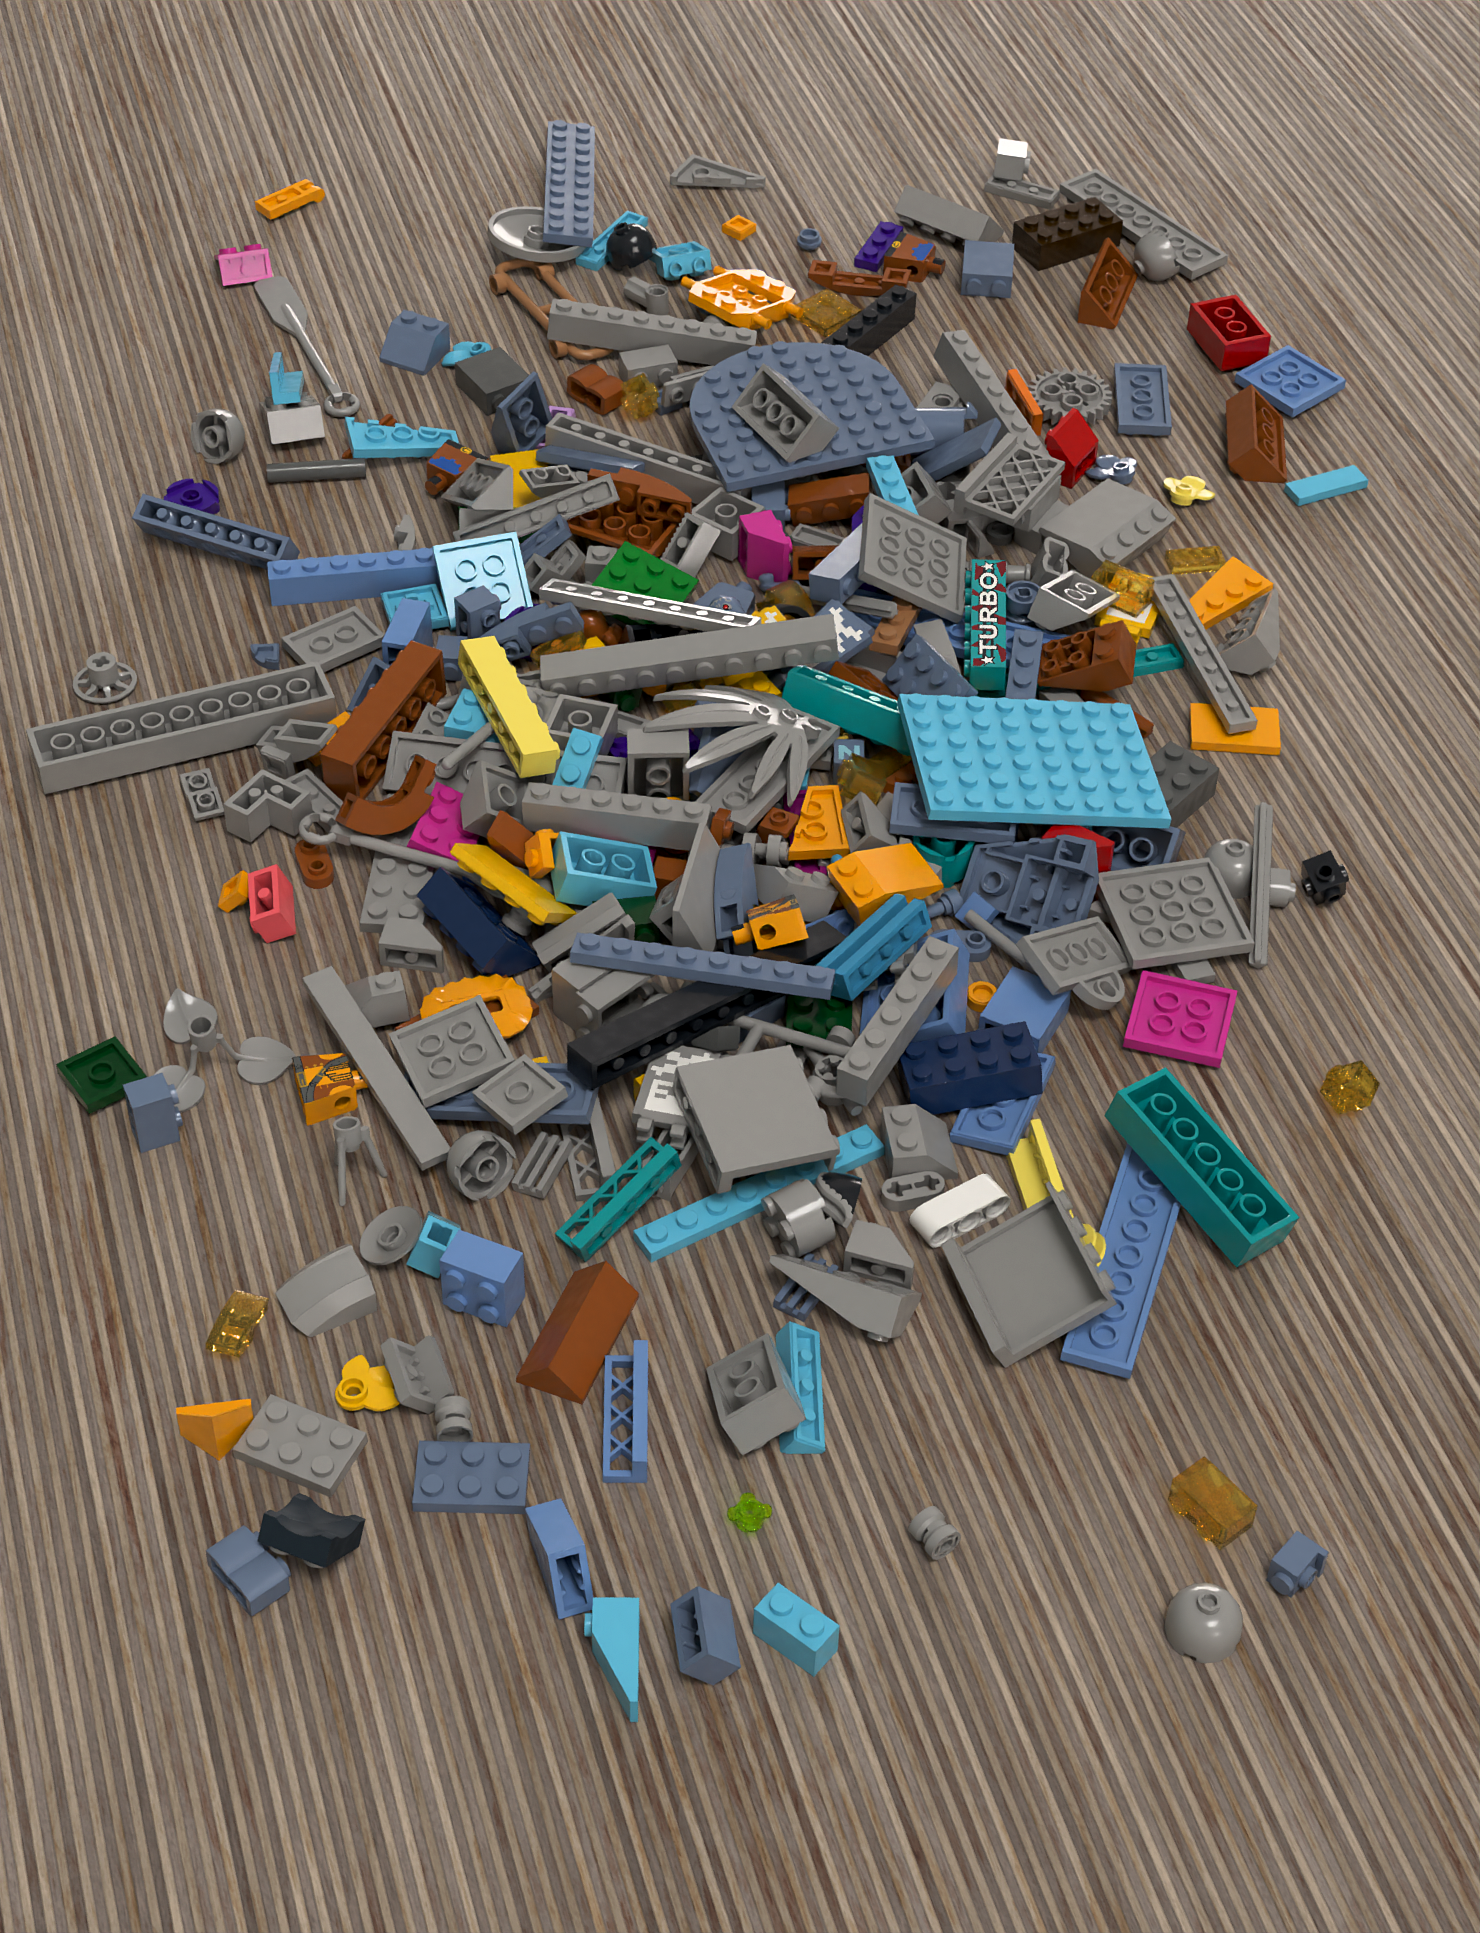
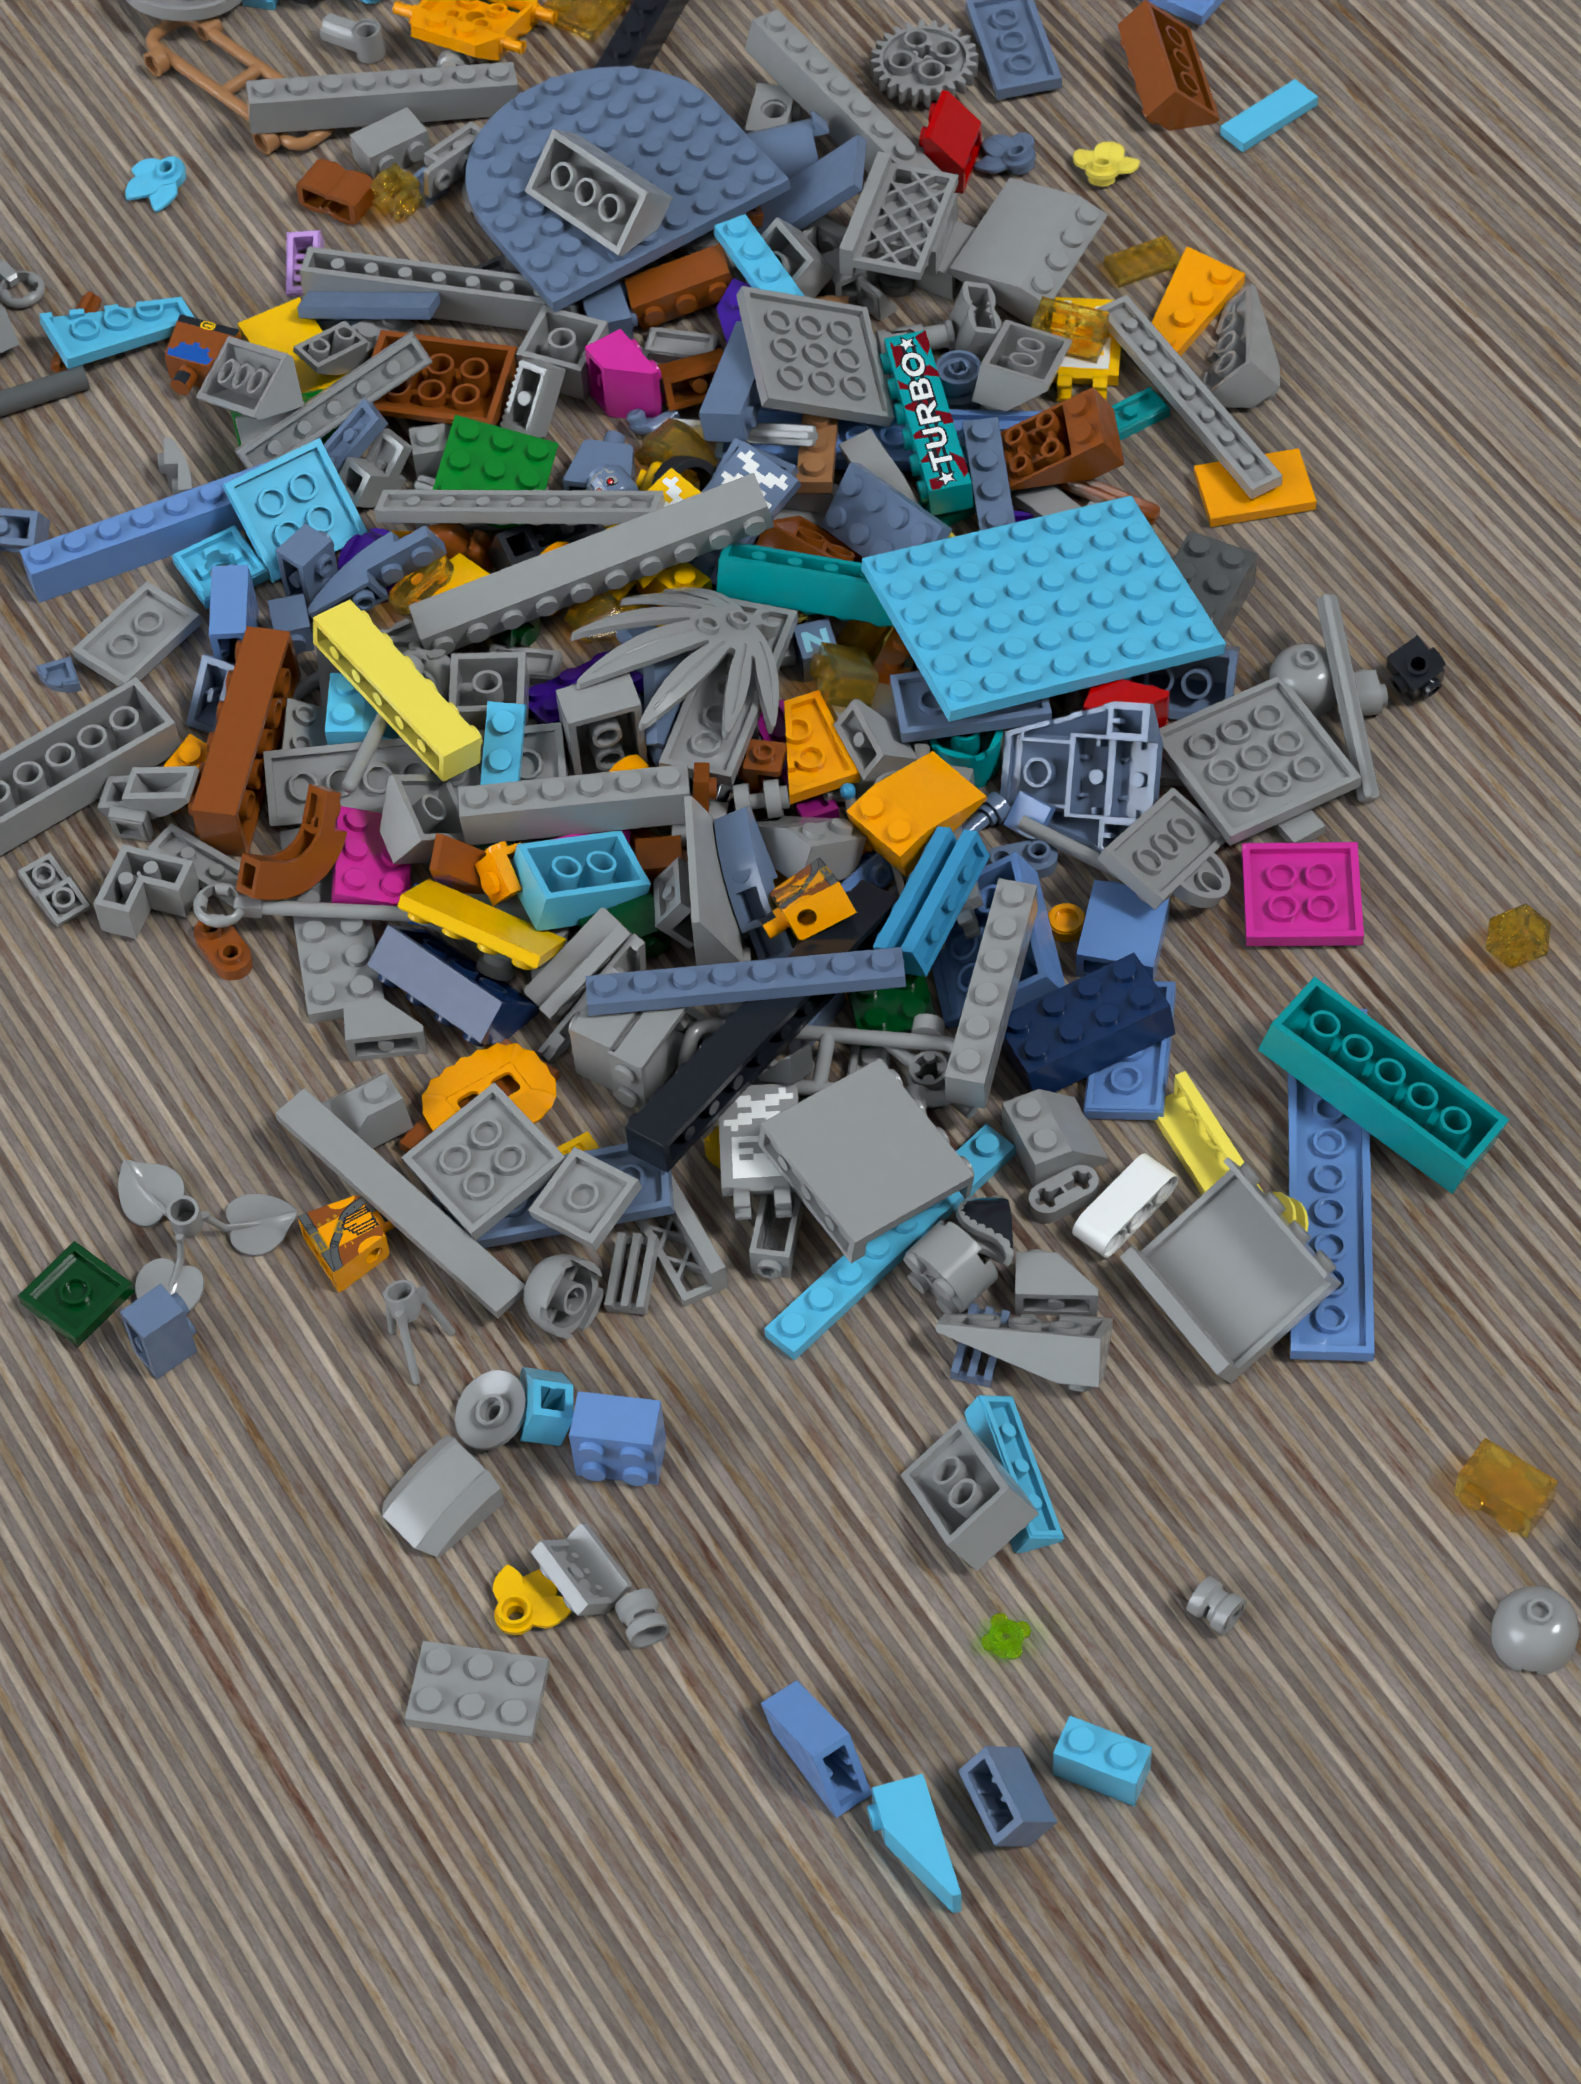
camera: 10 degrees left, 10 degrees up
light orange slope [176,1398,254,1461] -> none
sand blue brick [205,1525,291,1616] -> none
clear yellow slope [206,1290,269,1357] -> none
light orange plate [218,870,249,913] -> none
coral brick [248,864,296,943] -> none
black brick [257,1493,366,1568] -> none
sand blue slope [379,310,450,376] -> none
sand blue plate [412,1440,530,1514] -> none
dark grey brick [455,347,529,416] -> none
sand blue slope [491,371,552,454] -> none
dark orange slope [516,1261,639,1405] -> none
teal fence [555,1137,682,1263] -> none
dark orange slope [587,467,692,523] -> none
medium blue fence [603,1340,648,1483] -> none
orange tile [1005,369,1043,436] -> none

